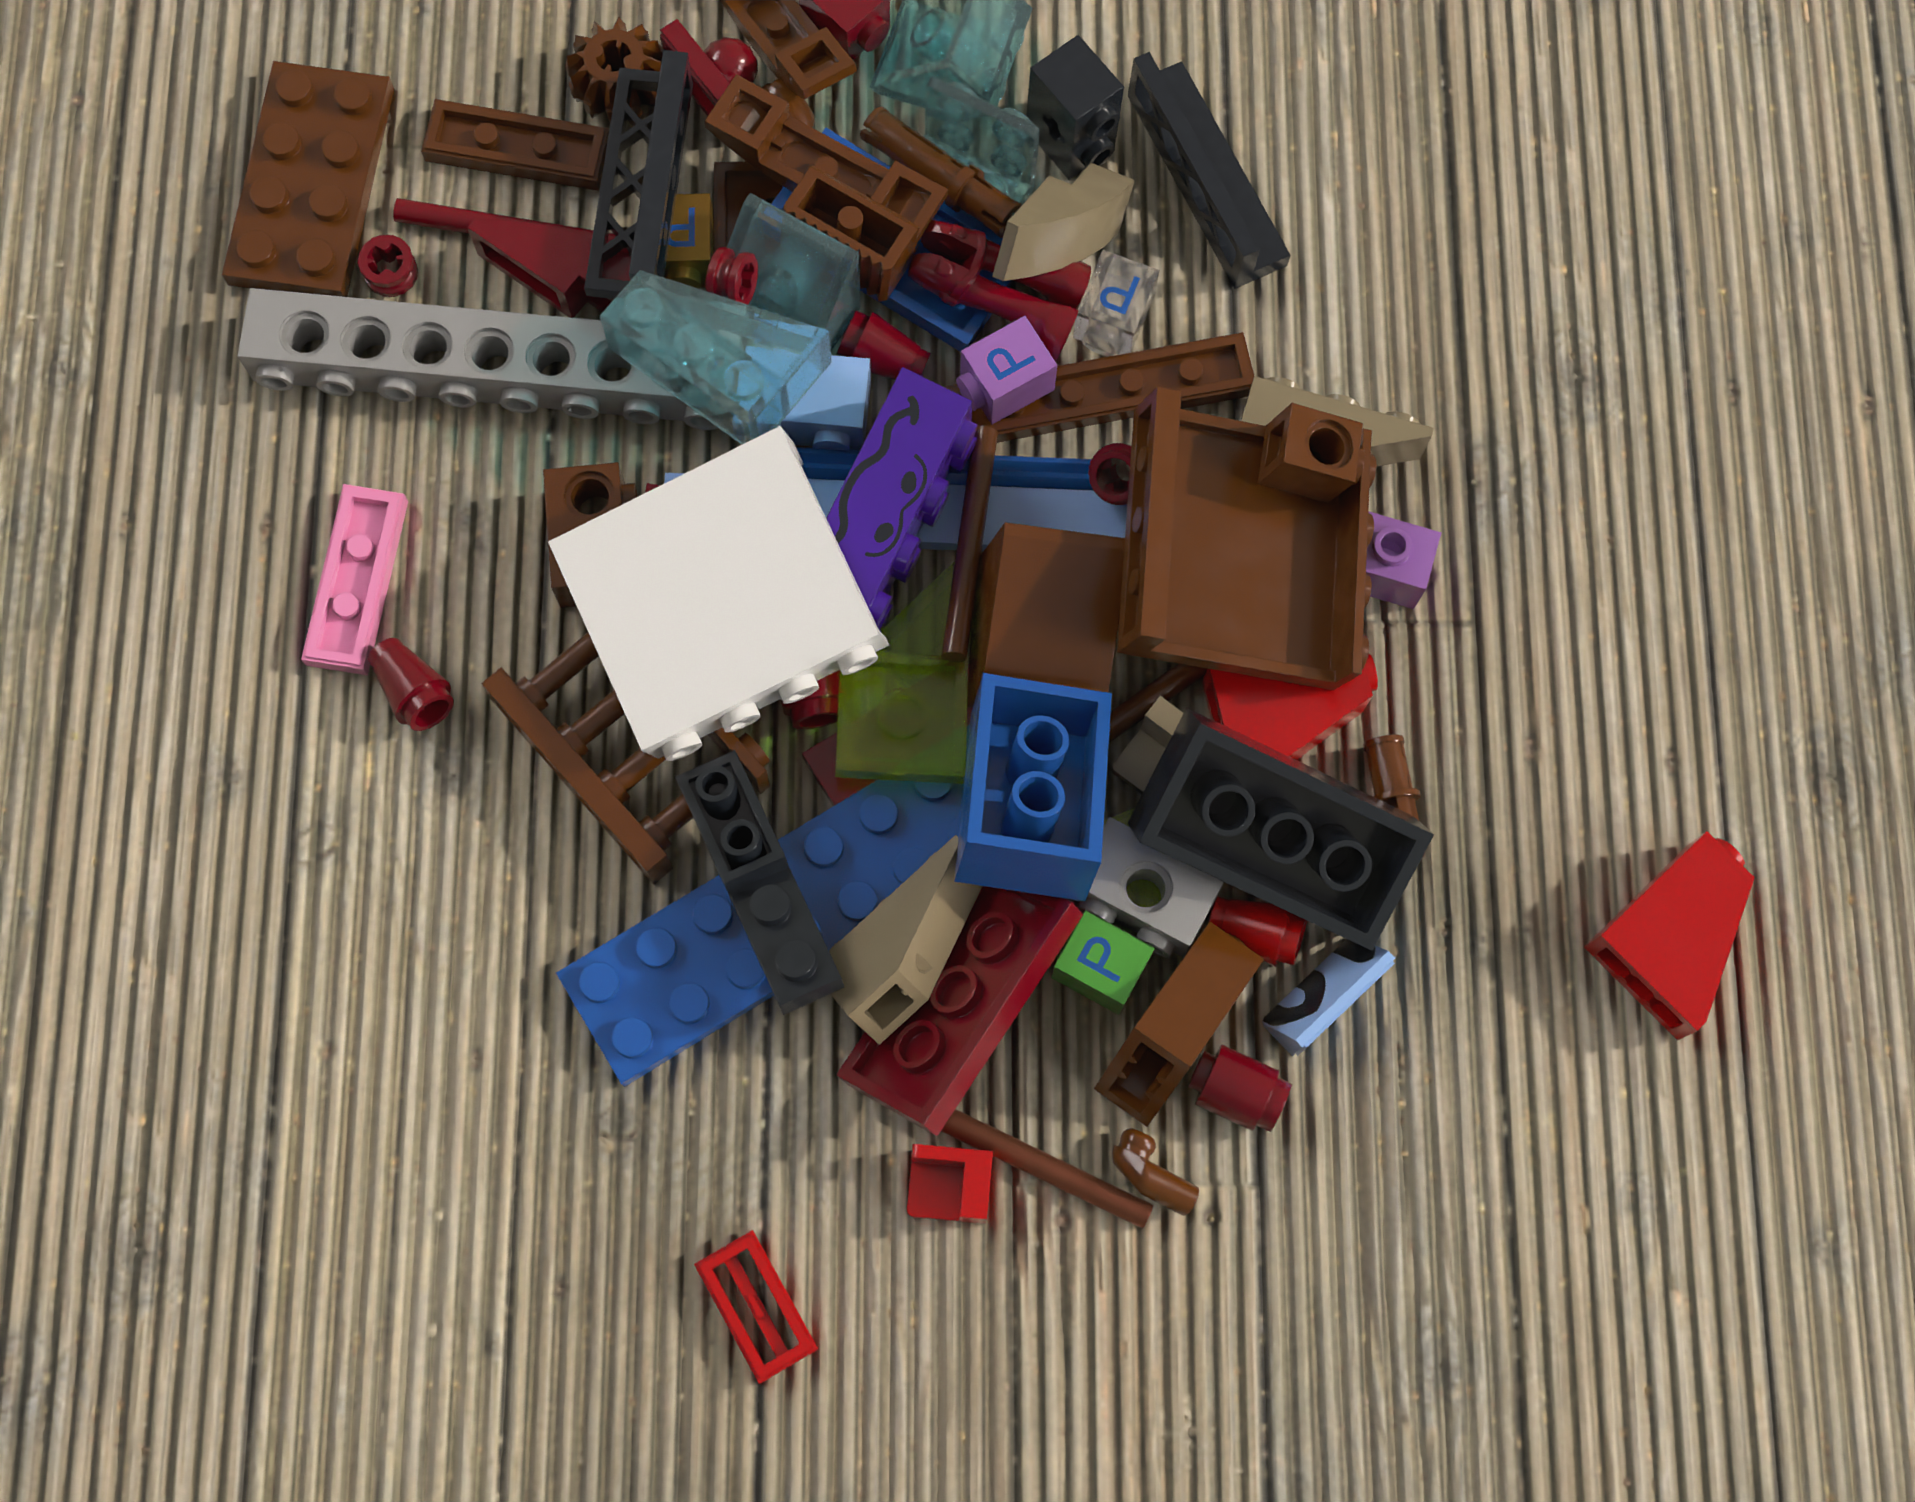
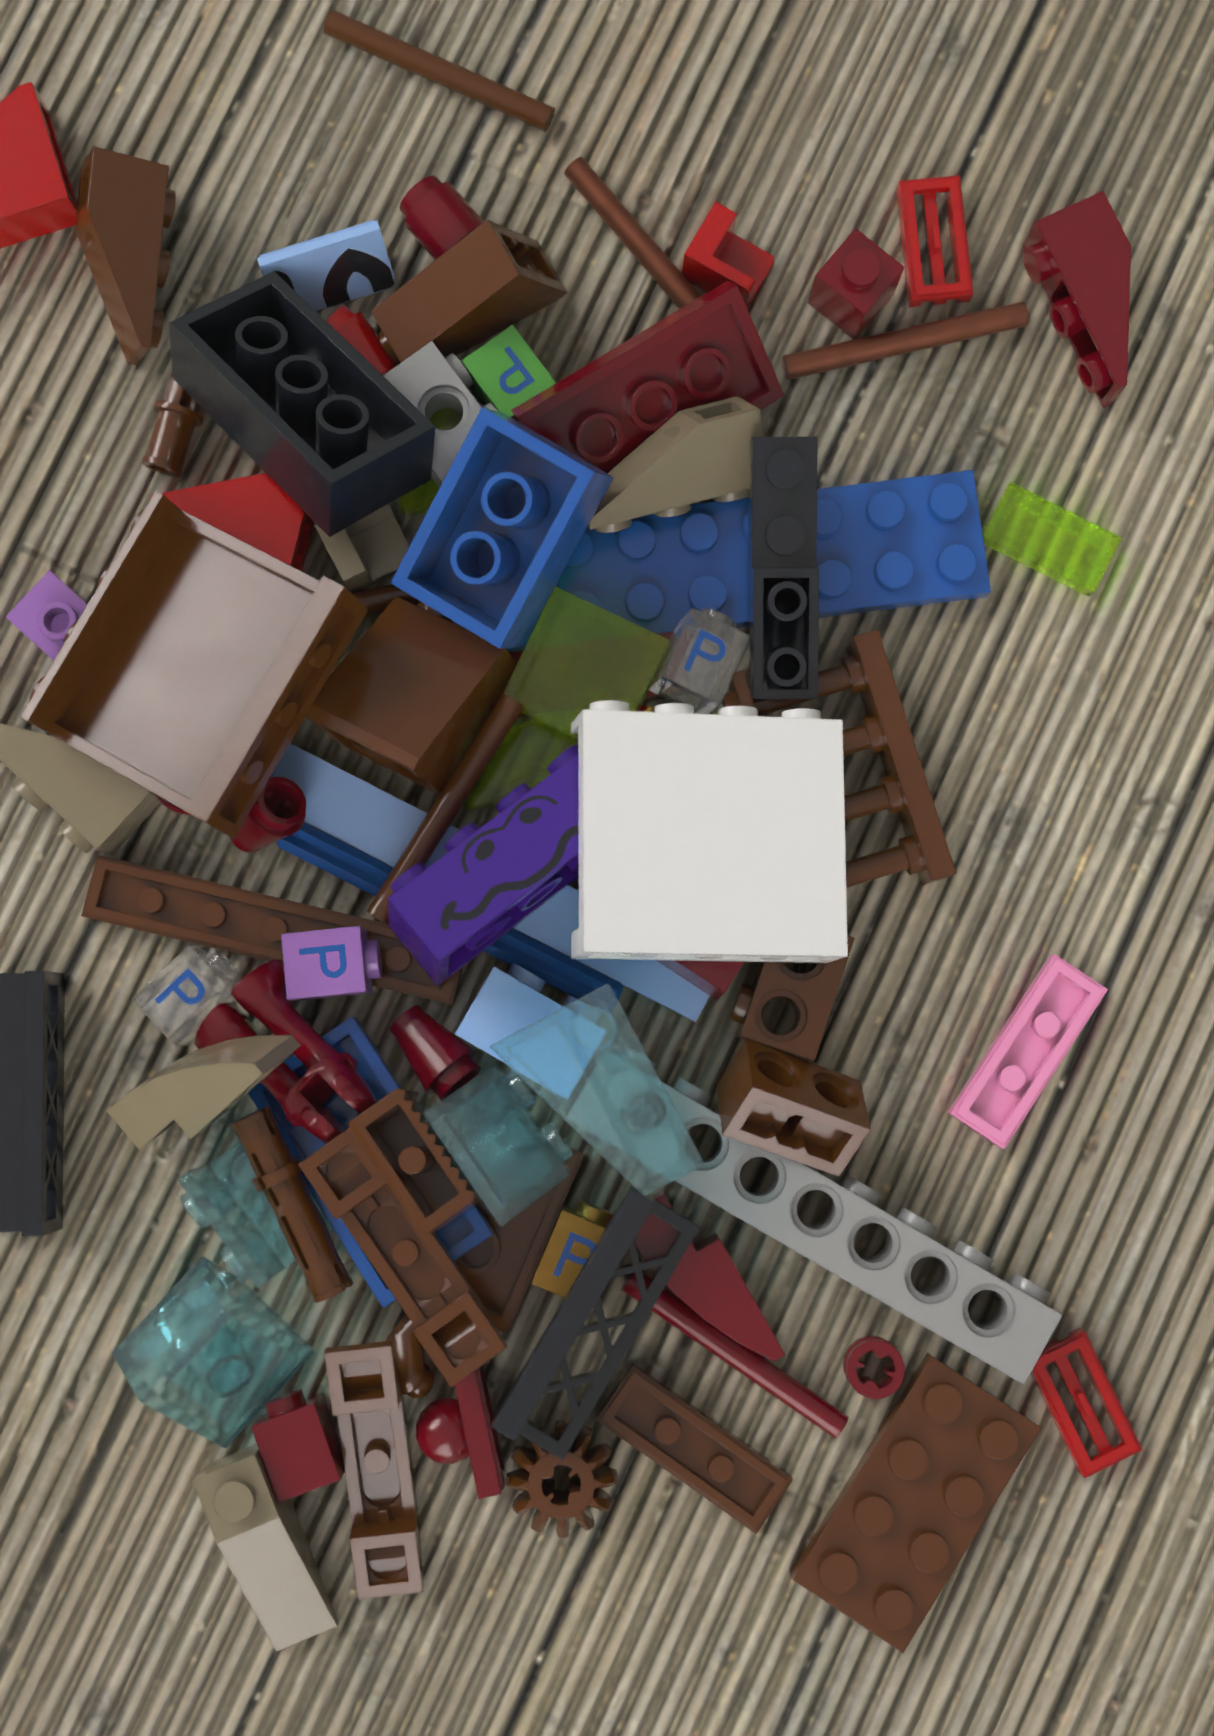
camera: 155 degrees left, 10 degrees up
dark red cone [368,638,454,731] -> none
dark red bush [706,247,758,309] -> none
black brick [1025,35,1124,180] -> none
reddish brown arm [1112,1128,1199,1216] -> none
reddish brown brick [1258,403,1366,503] -> none
none -> reddish brown slope [75,146,176,365]
none -> reddish brown bar [323,10,555,132]
none -> clear brick [648,608,750,714]
none -> reddish brown brick [717,1038,871,1176]
none -> copper bar [782,301,1029,380]
none -> dark red brick [808,228,905,340]
none -> clear neon green tile [983,482,1122,597]
none -> dark red slope [1022,191,1131,408]
none -> red tile [1031,1328,1143,1478]

